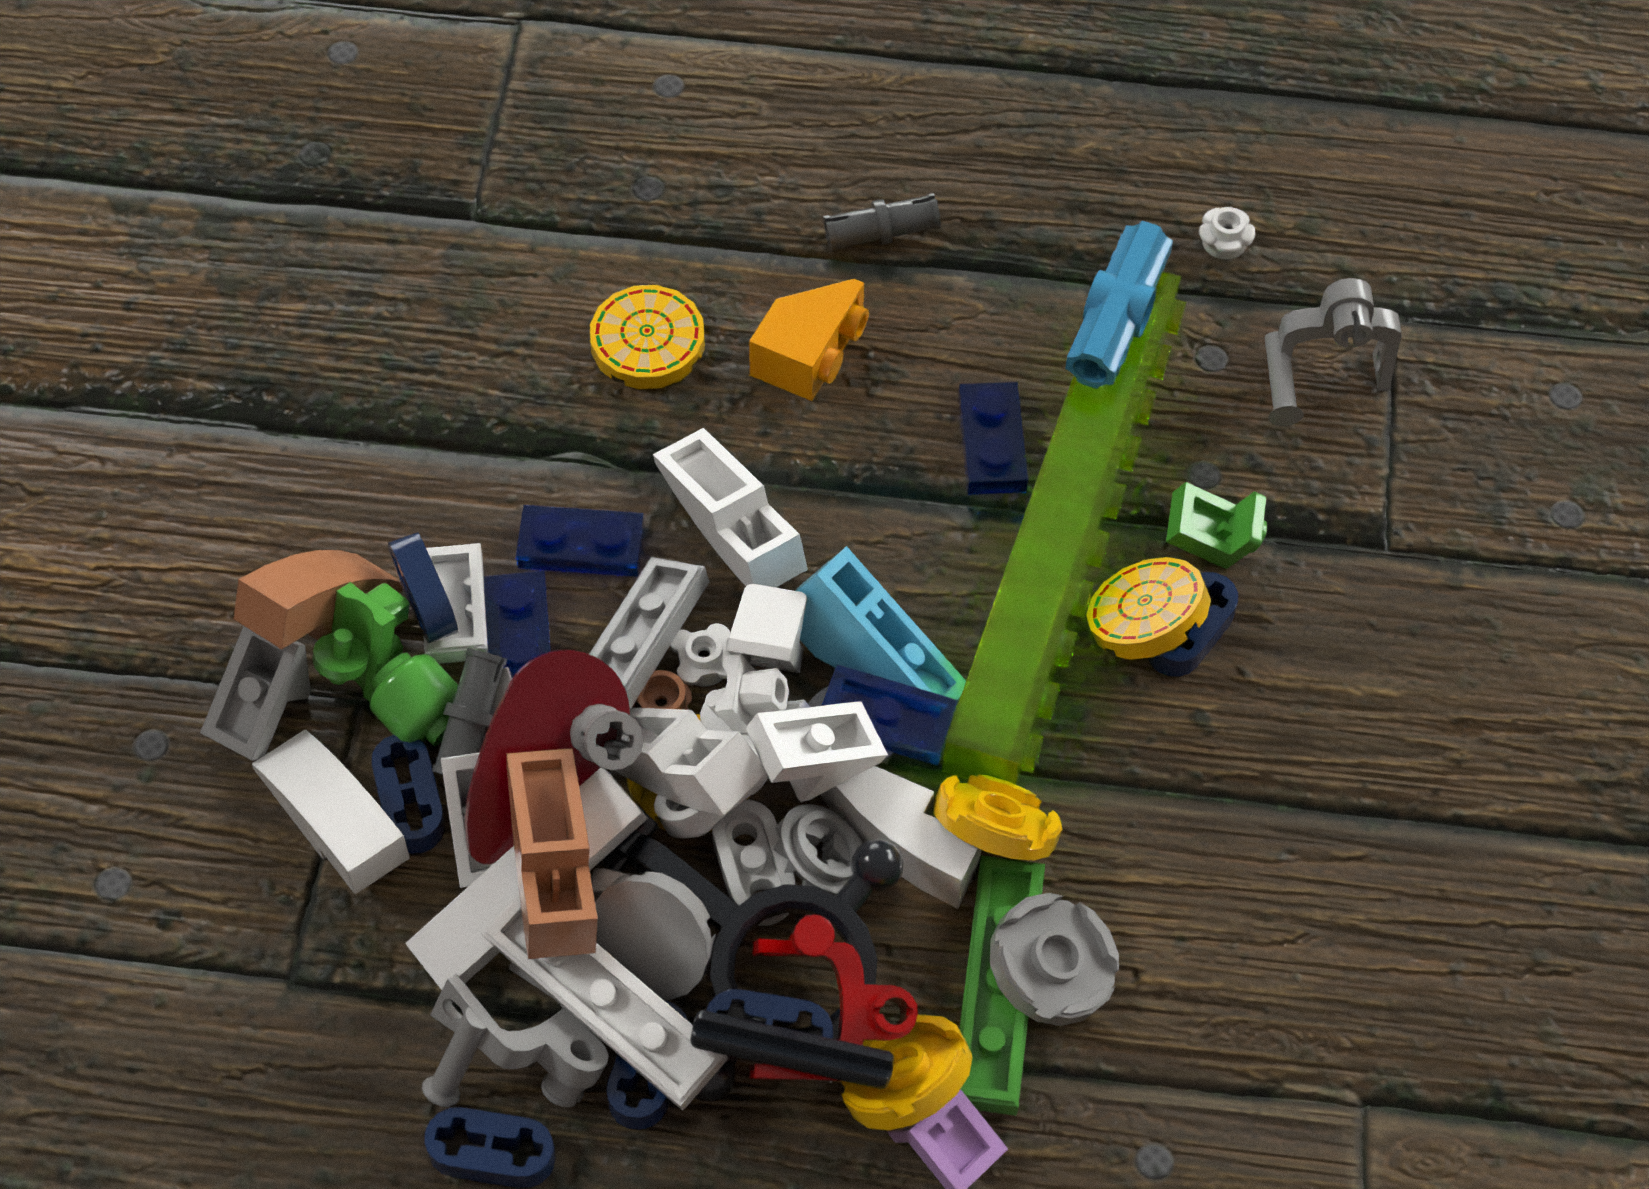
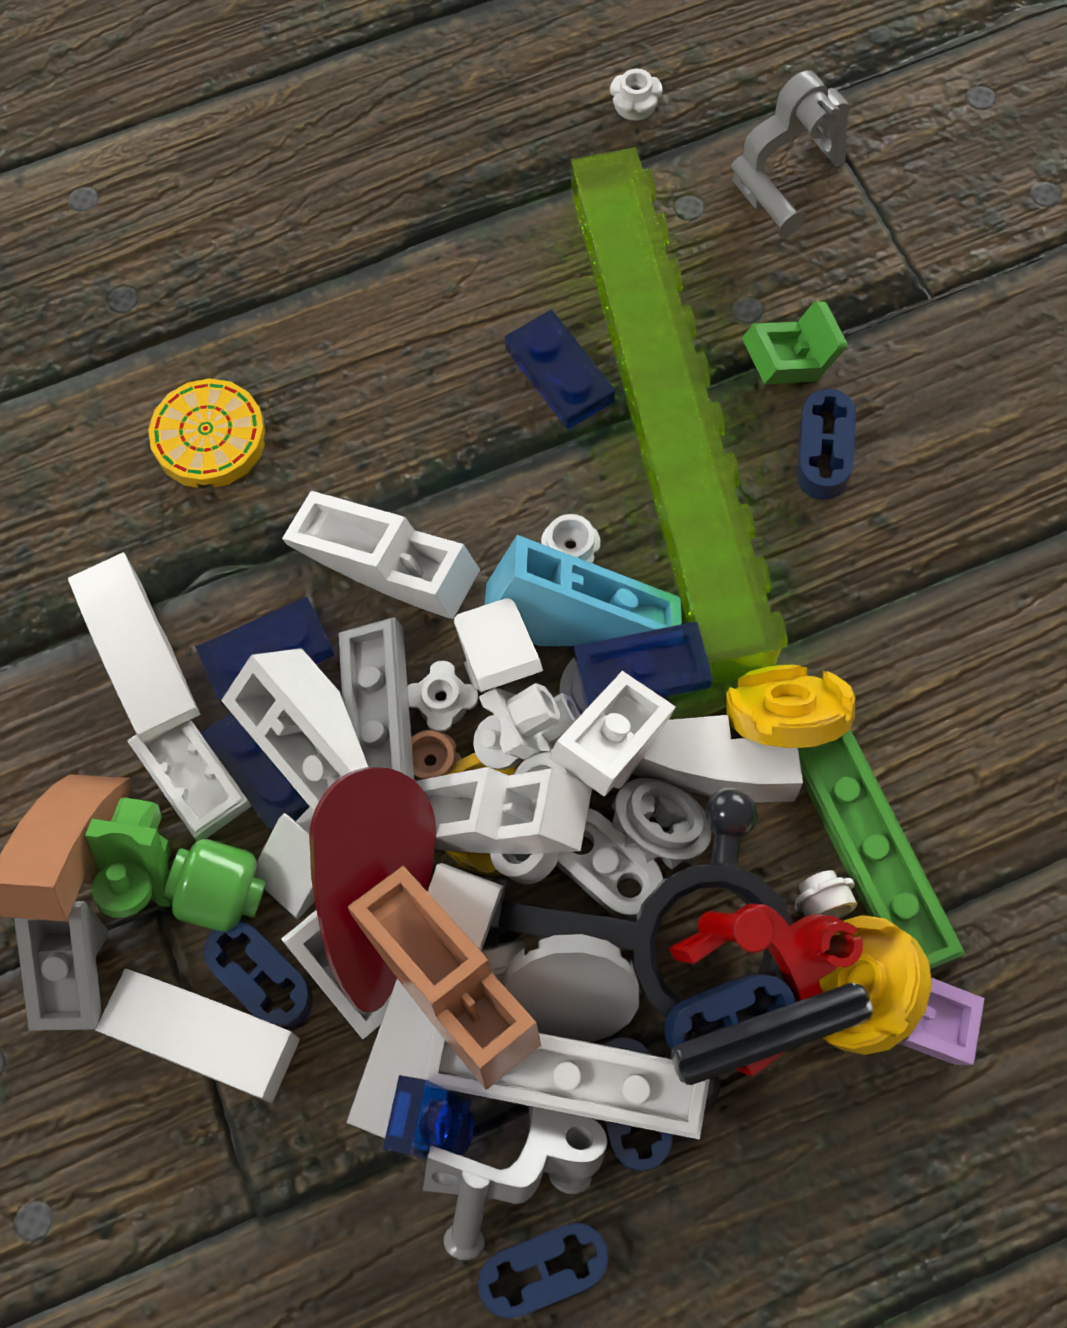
camera: 25 degrees left, 10 degrees up
dark blue beam [388,532,459,643] -> none
dark grey pin [432,648,507,774] -> none
light grey bush [570,704,644,770] -> none
light orange slope [749,279,869,401] -> none
dark grey pin [823,193,941,252] -> none
light grey tile [990,893,1119,1026] -> none
dark azure piece [1065,221,1173,389] -> none
yellow tile [1086,557,1211,660] -> none
none -> white slope [68,552,200,743]
none -> white slope [221,648,368,811]
none -> clear blue plate [383,1075,474,1163]
none -> white plate [541,514,600,563]
none -> white plate [794,870,857,919]

